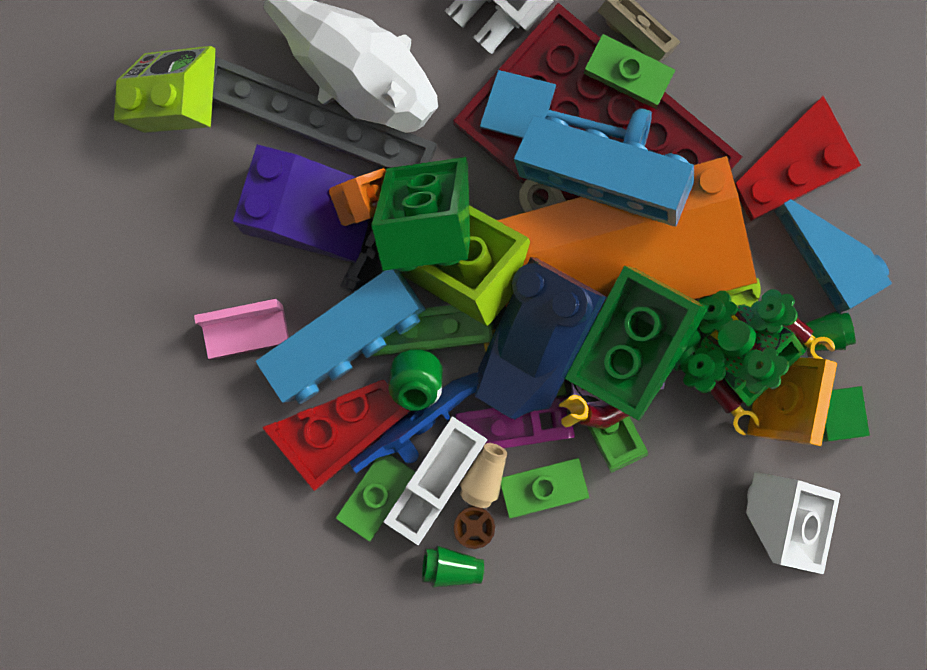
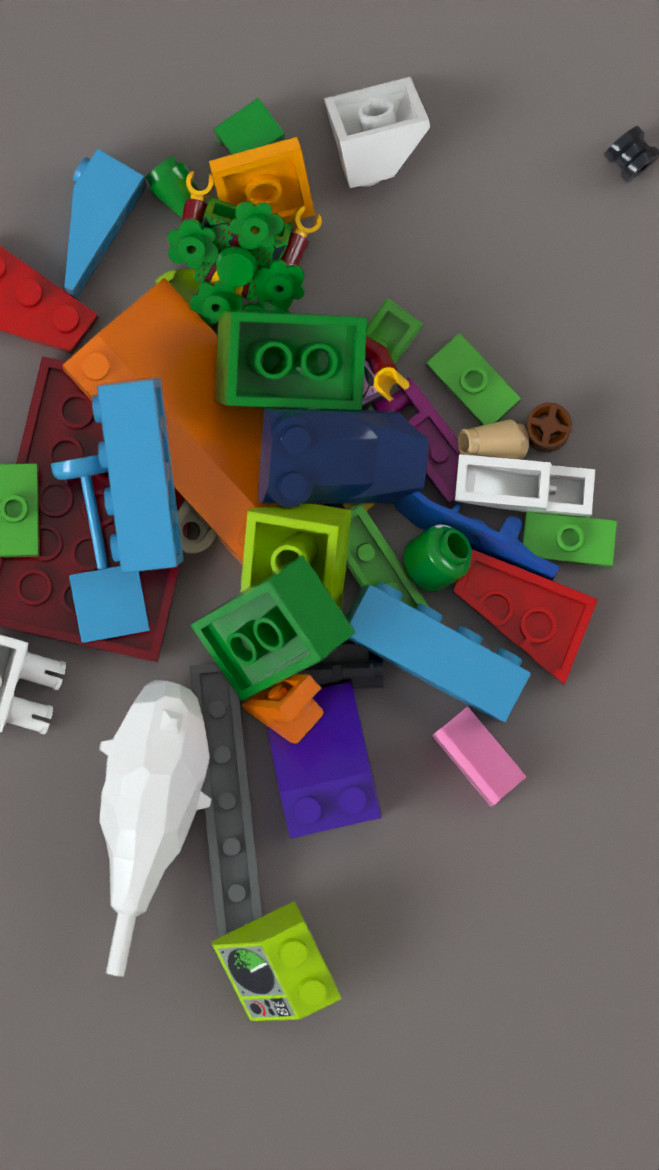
camera: 120 degrees left, 0 degrees up
green cone [422,546,484,587] -> none

